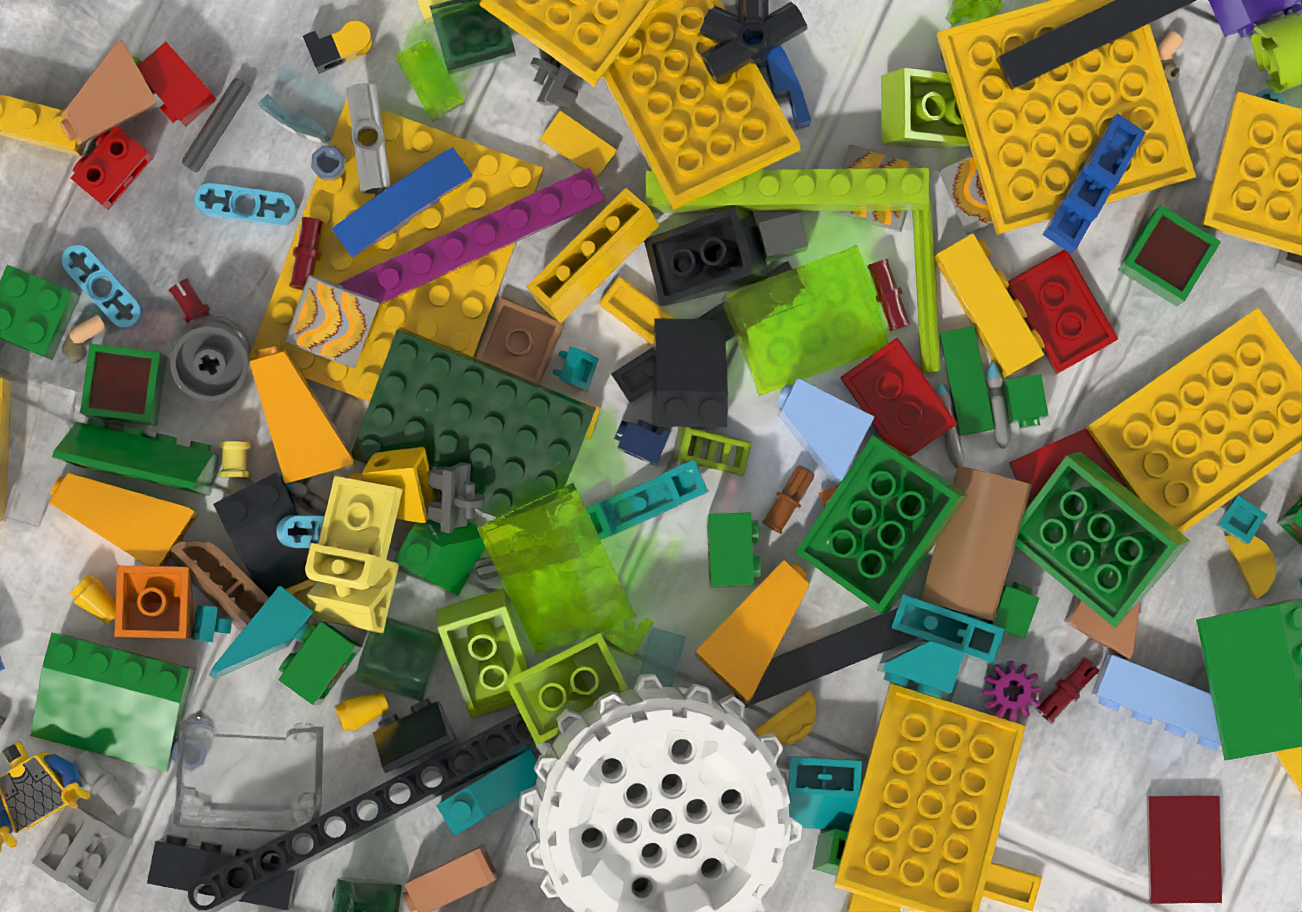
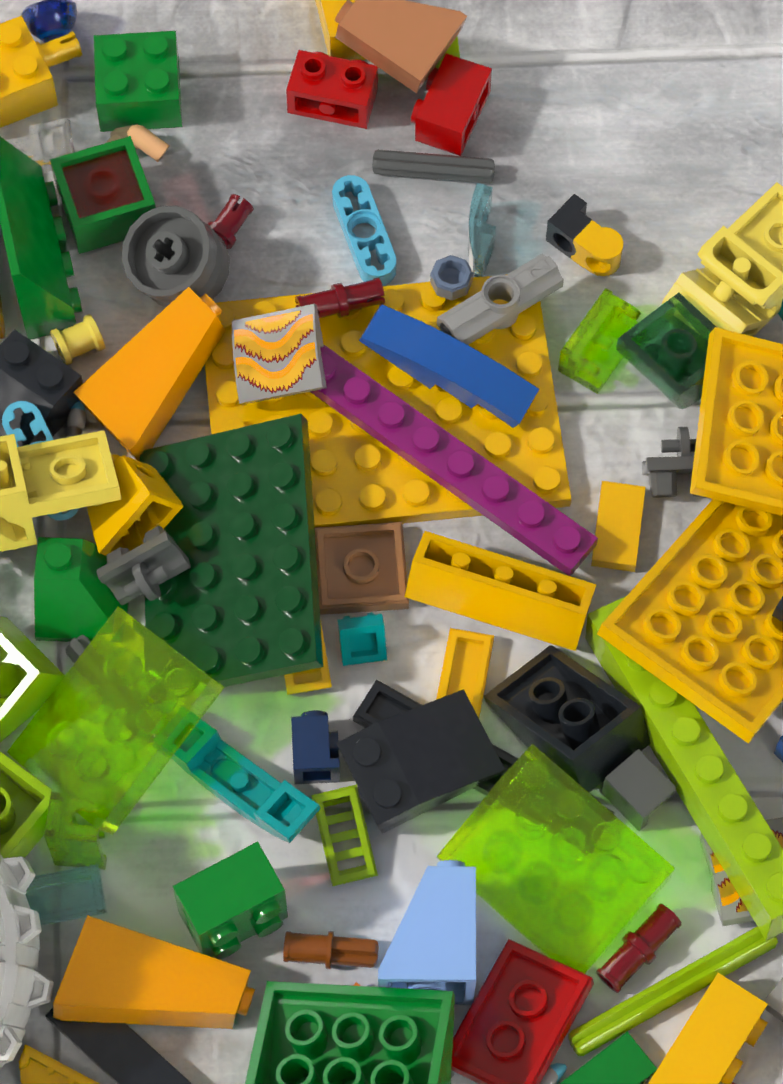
camera: 65 degrees right, 20 degrees down
medium azure beam [62,245,143,329] -> none

